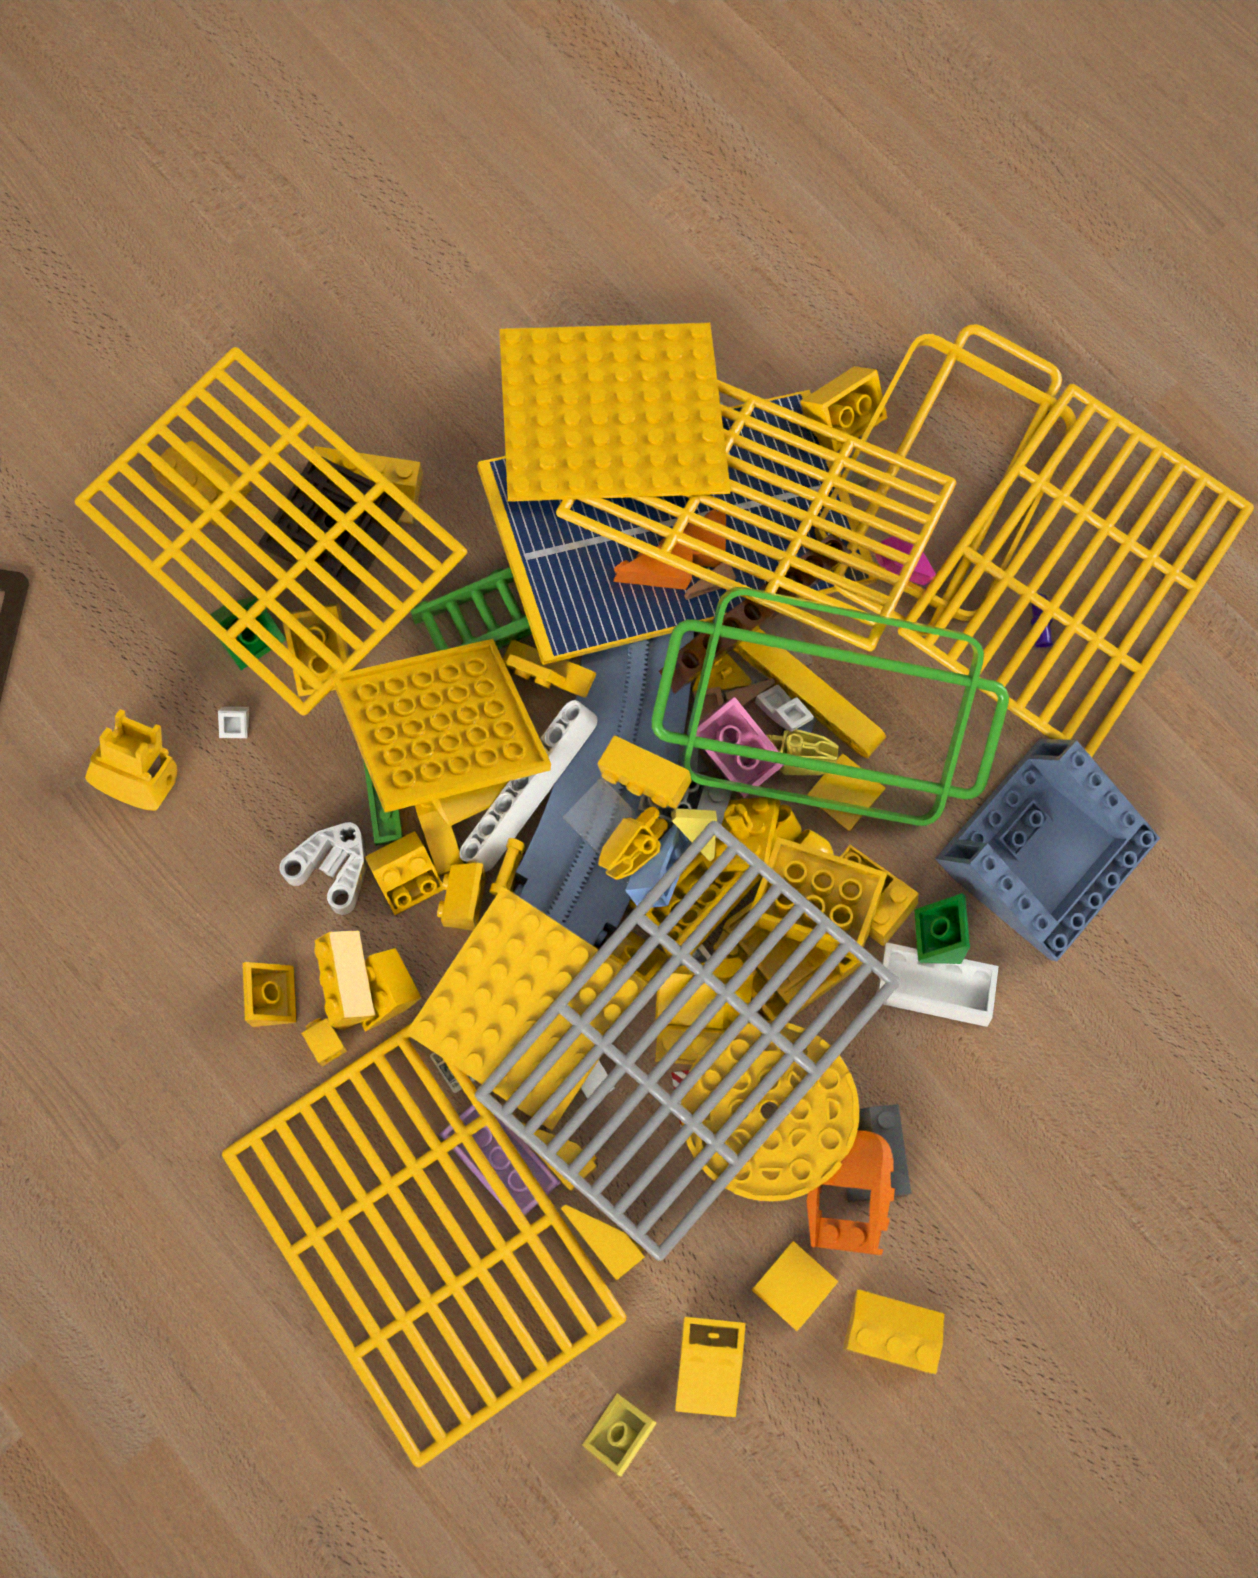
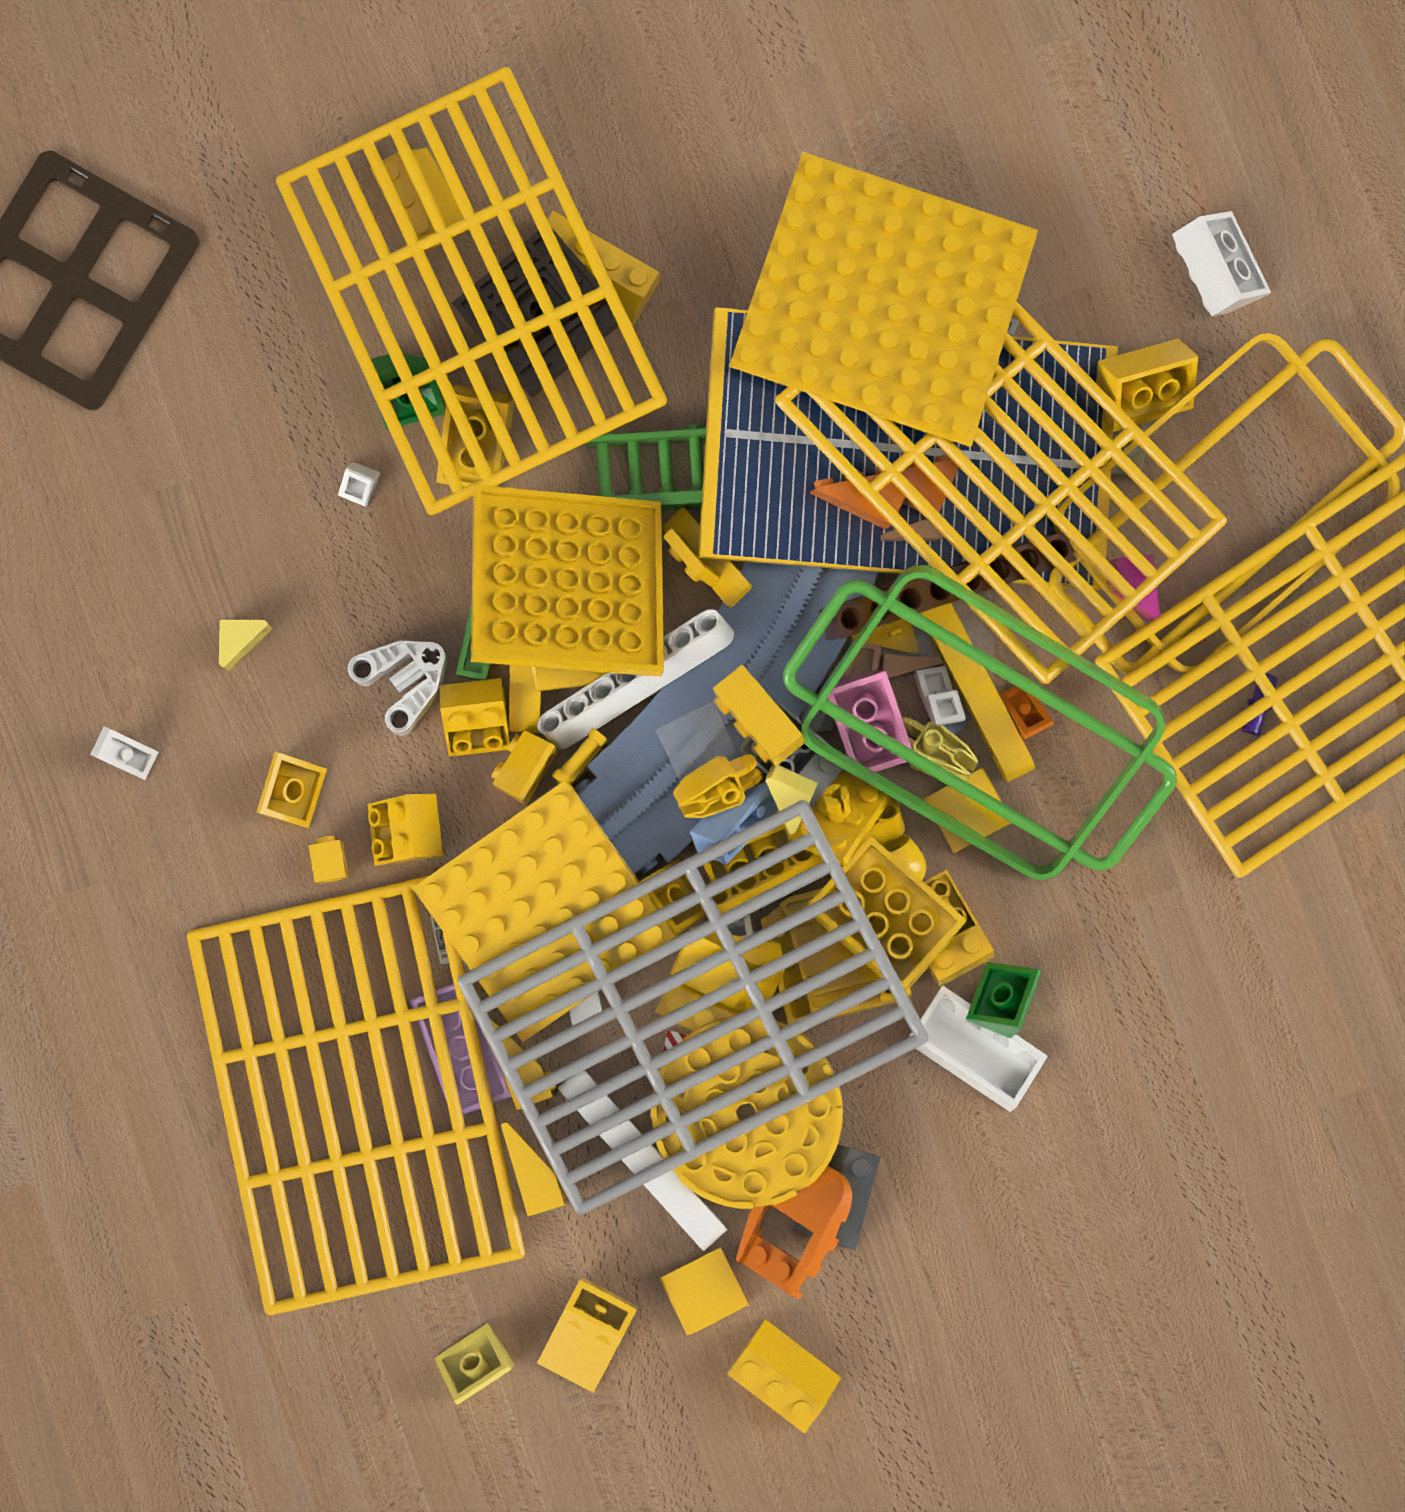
camera: 25 degrees right, 10 degrees up
yellow piece [85,709,177,811] -> none
yellow slope [314,931,374,1030] -> none
sand blue slope [935,739,1160,962] -> none
none -> white slope [90,726,159,780]
none -> light yellow slope [219,620,273,672]
none -> white beam [557,1070,728,1251]
none -> orange slope [999,686,1054,739]
none -> white slope [1172,211,1271,317]

